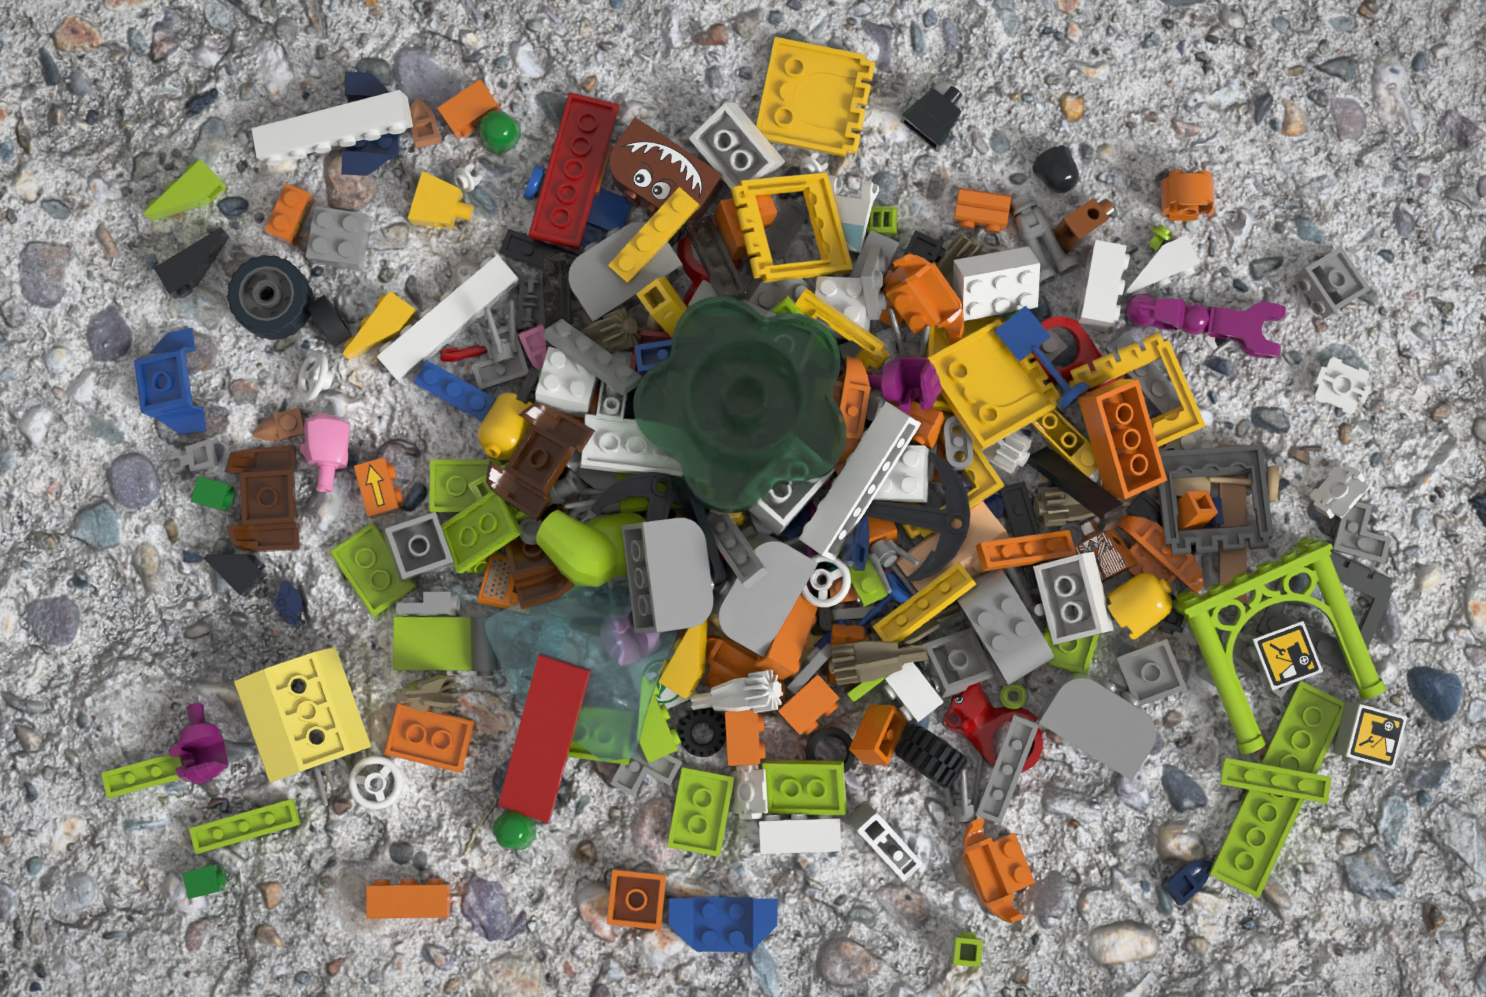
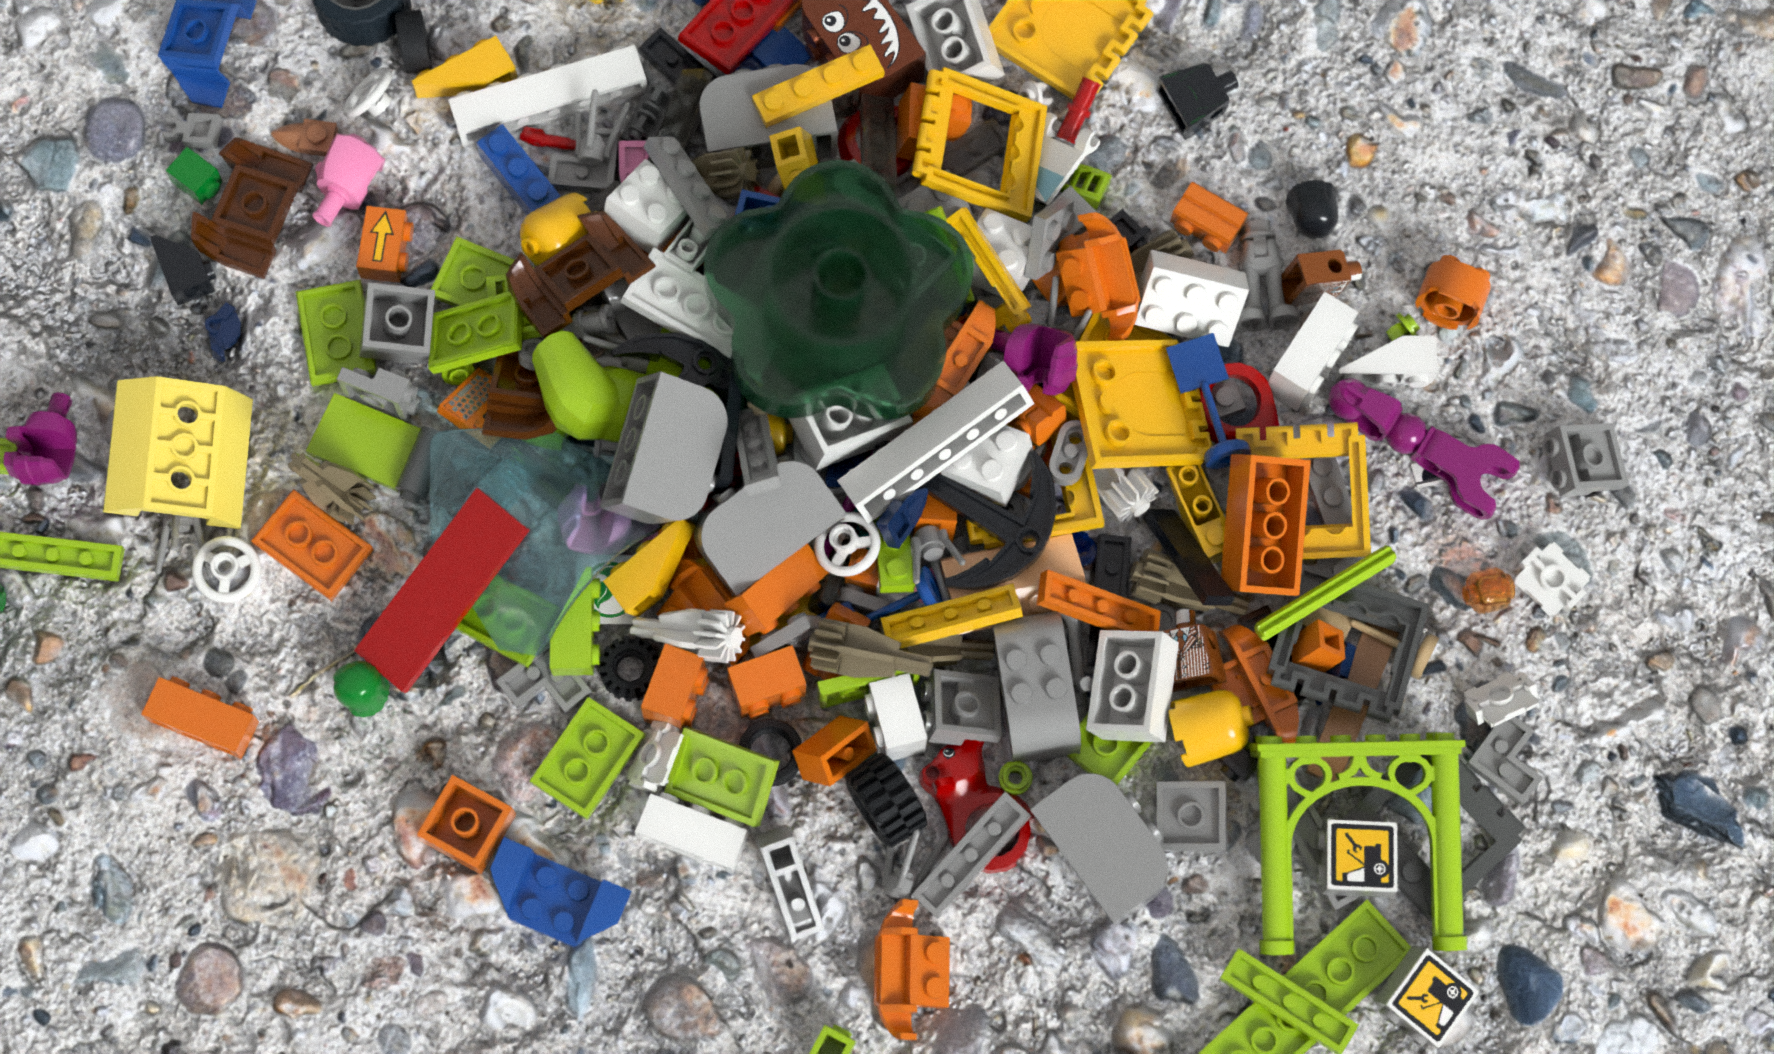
camera: 15 degrees right, 10 degrees down
none -> red pin [1056,77,1101,144]
none -> lime axle [1254,545,1397,641]
none -> clear orange head [1462,567,1515,614]

